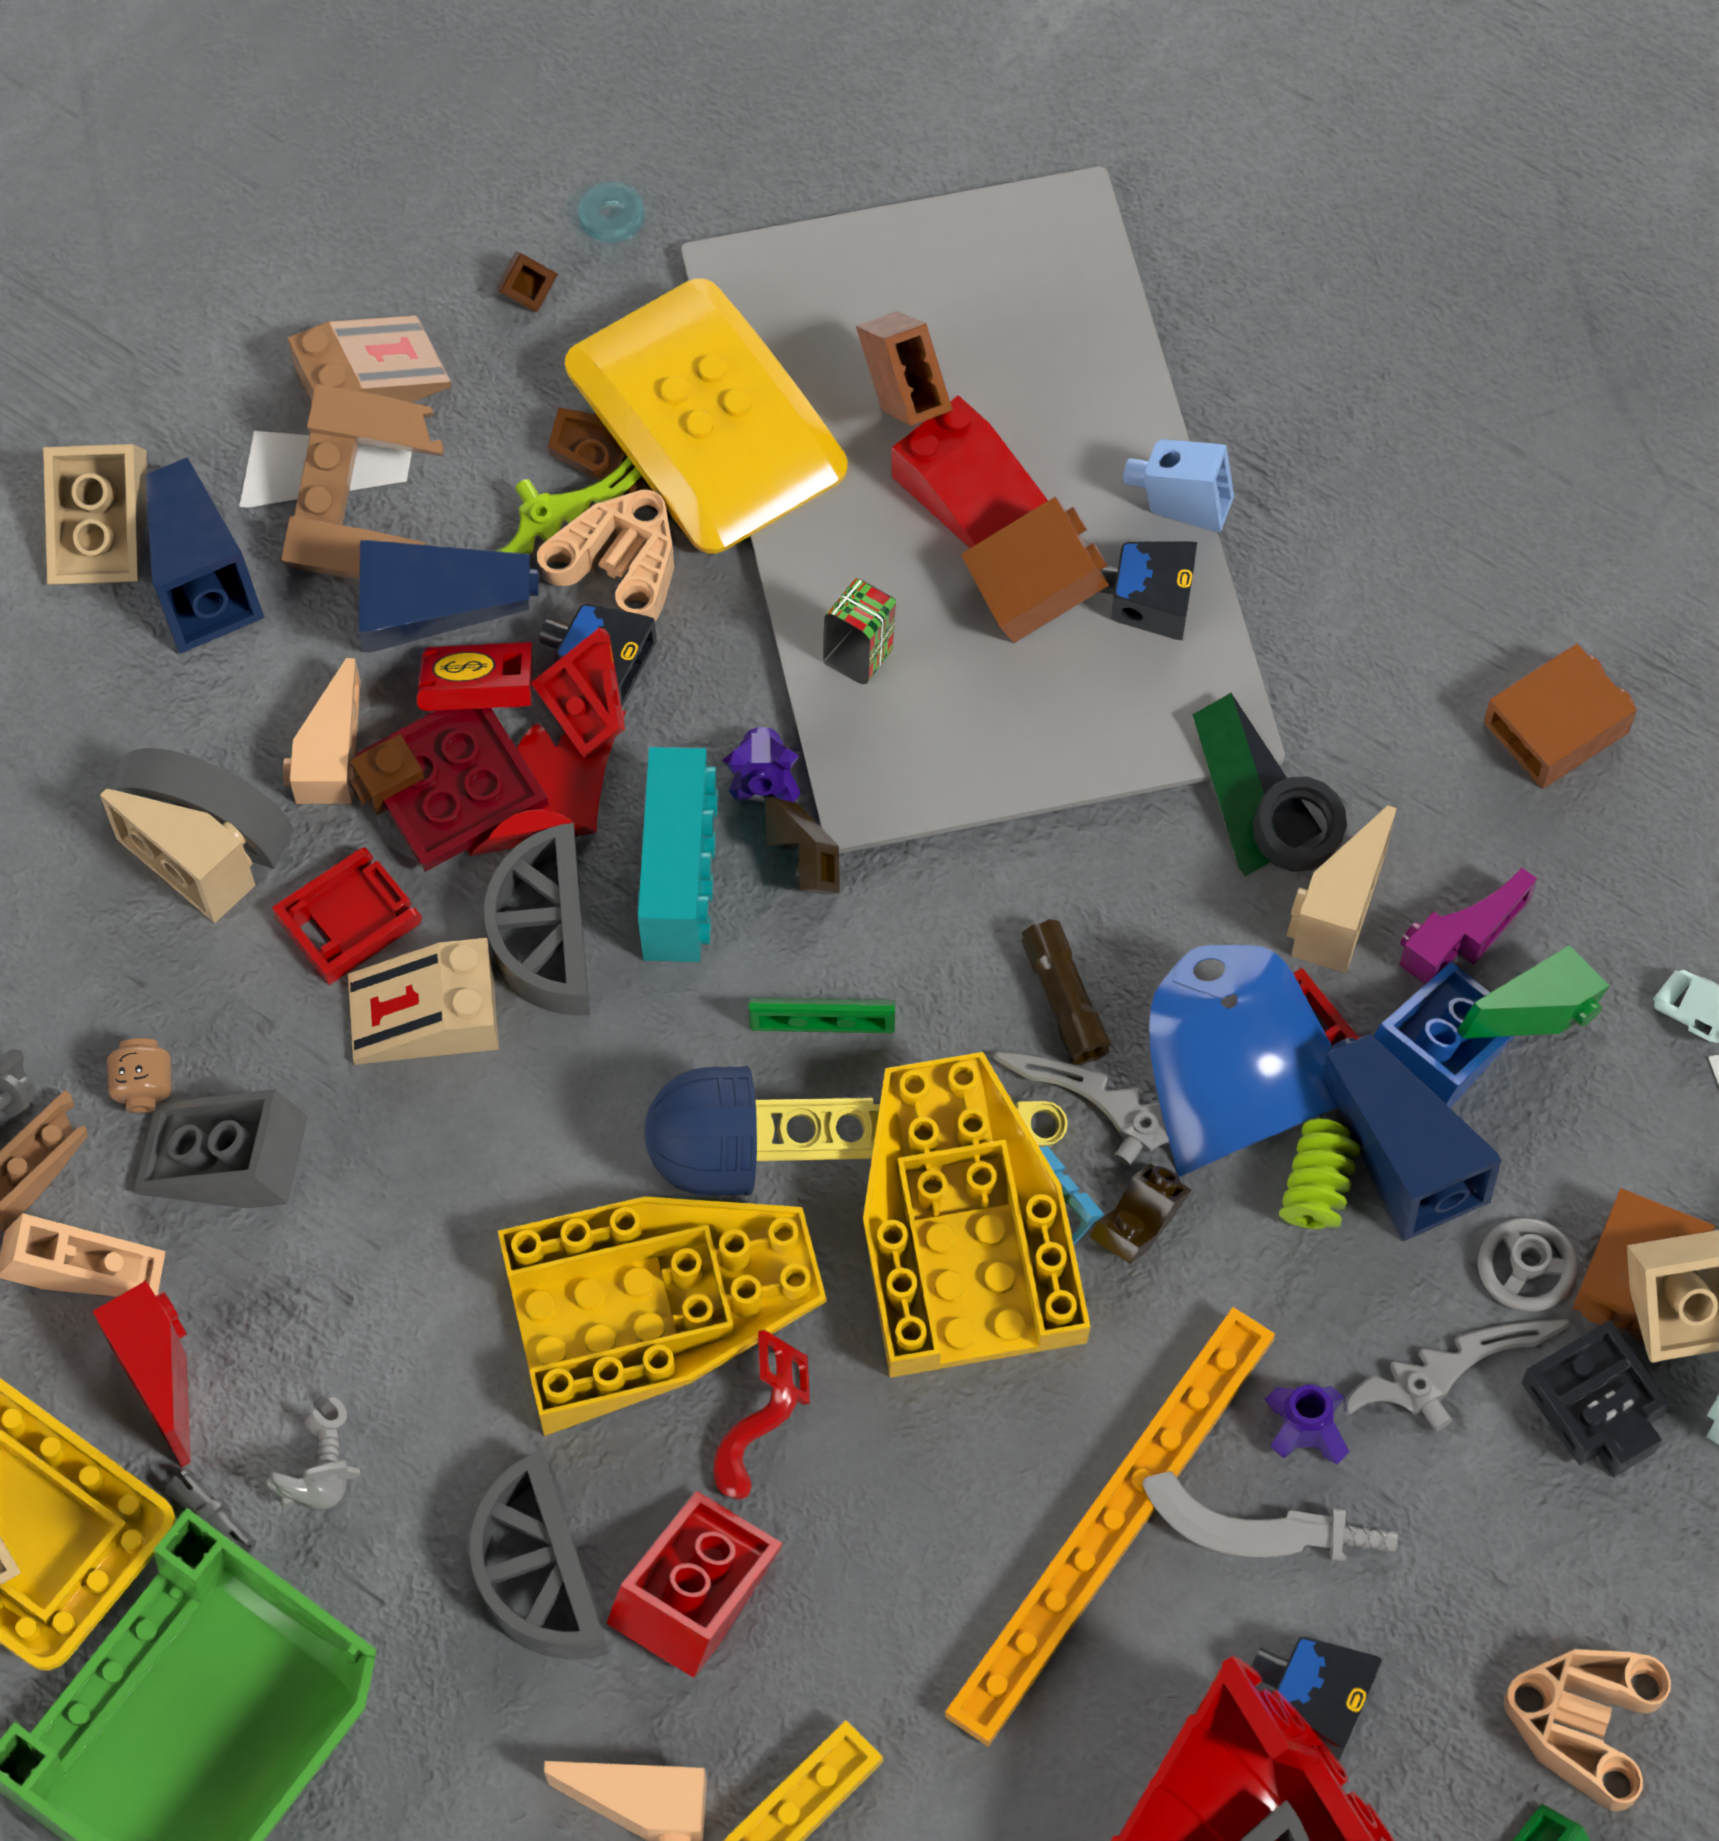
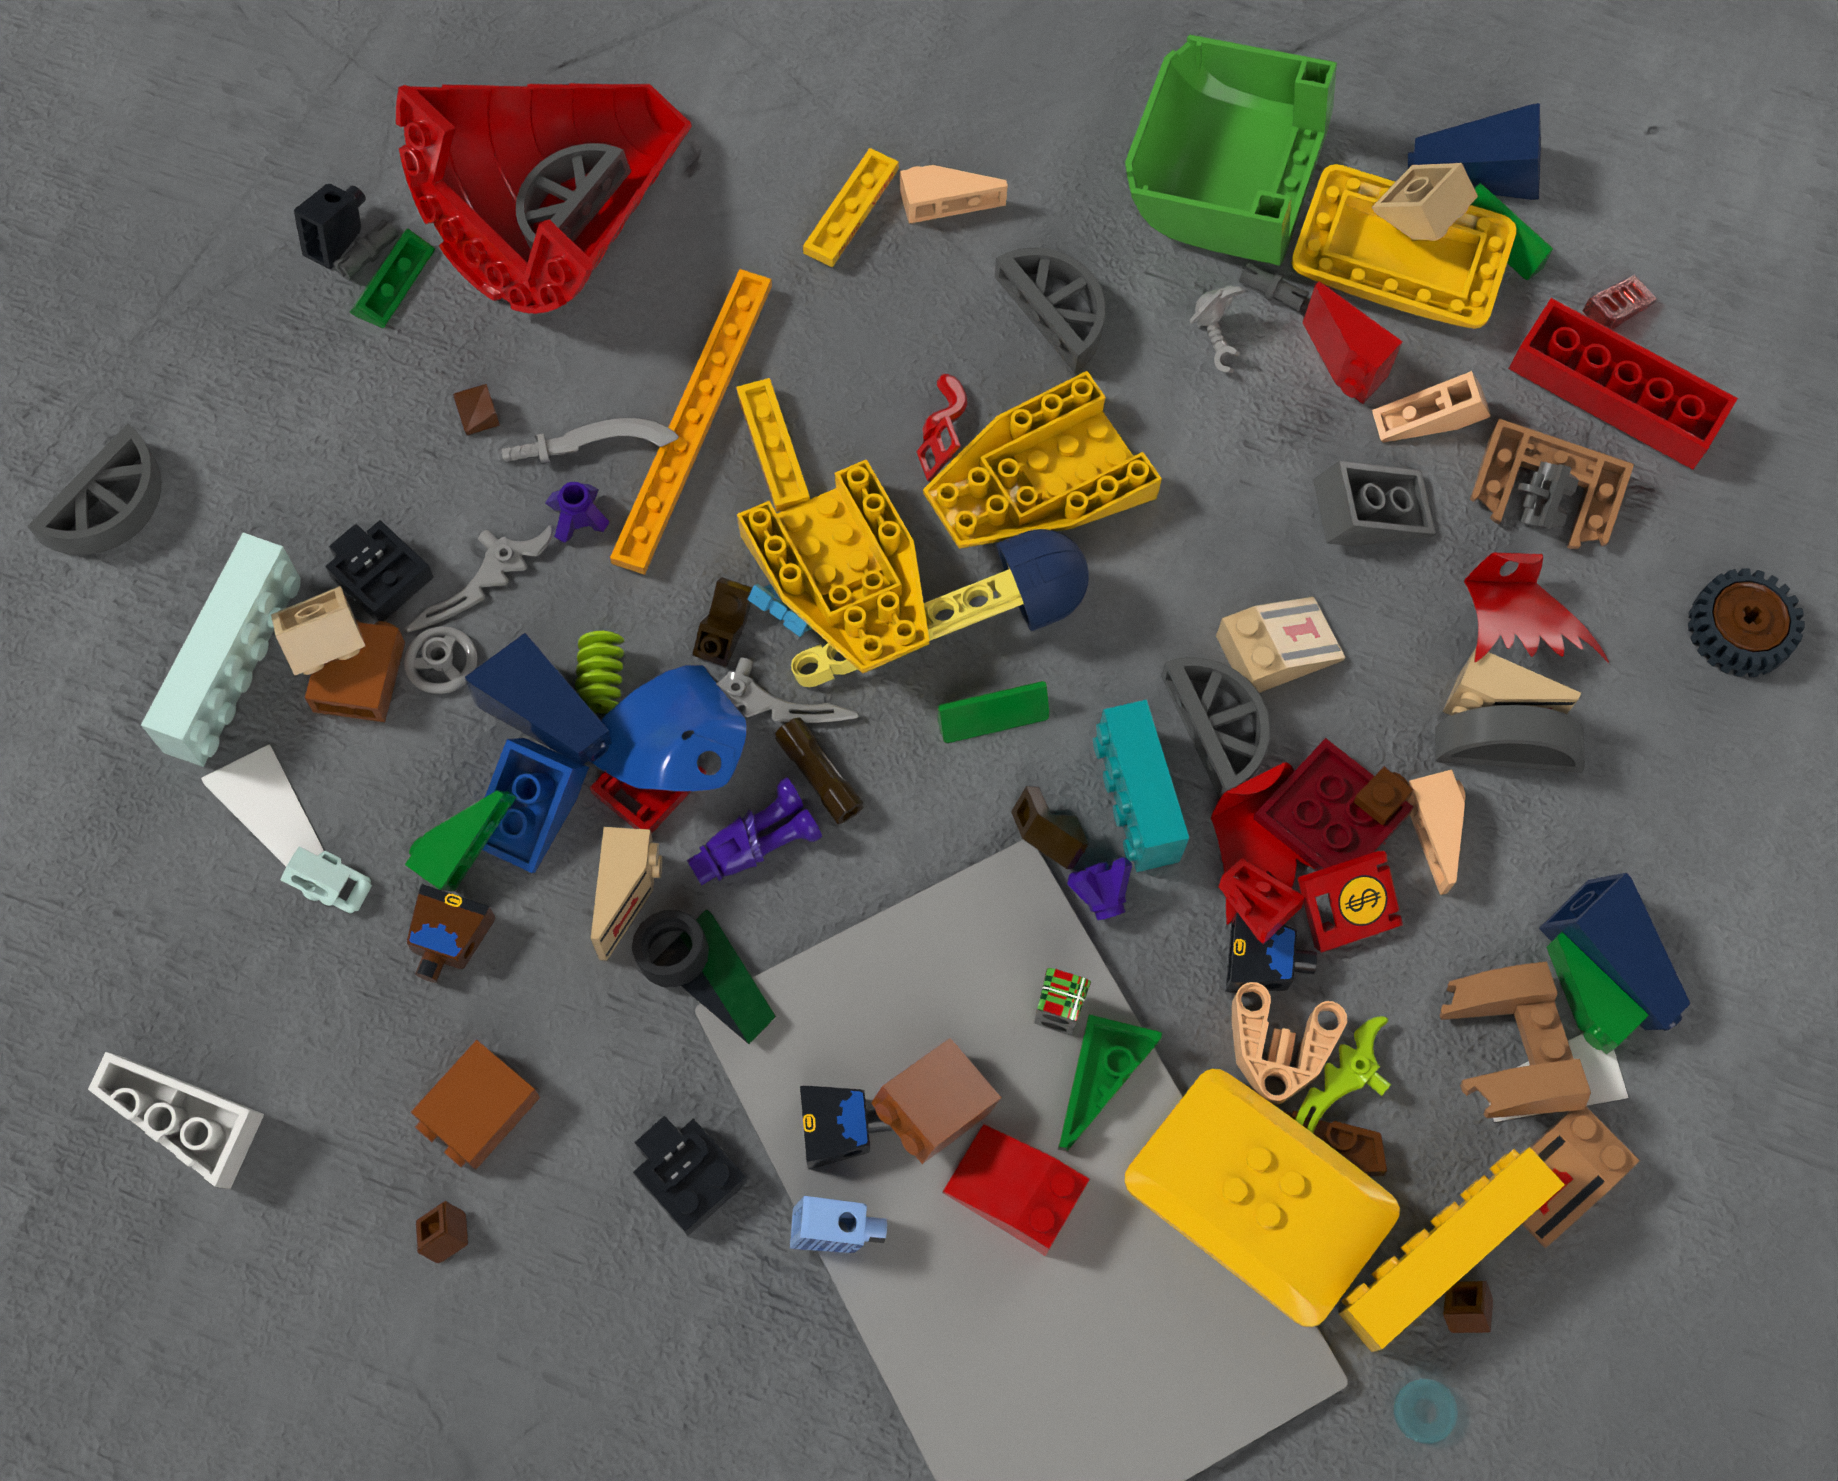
camera: 160 degrees right, 5 degrees up
tan slope [43,444,147,585] -> none
medium nougat head [107,1038,172,1113] -> none
red container [272,847,422,985] -> none
dark blue slope [359,540,539,652] -> none
red slope [606,1490,783,1678] -> none
dark orange brick [856,311,953,426] -> none
torso [1251,1636,1383,1761] -> none
magenta slope [1399,867,1537,984] -> none
light nougat connector [1504,1649,1671,1812] -> none
none -> reddish brown torso [407,884,496,983]
none -> reddish brown slope [416,1201,468,1263]
none -> reddish brown slope [453,384,500,435]
none -> black piece [633,1116,748,1237]
none -> dark purple piece [687,777,823,886]
none -> yellow plate [736,378,810,512]
none -> green wing [1058,1014,1162,1152]
none -> yellow brick [1339,1147,1565,1352]
none -> red piece [1464,552,1609,663]
none -> green slope [1546,932,1649,1055]

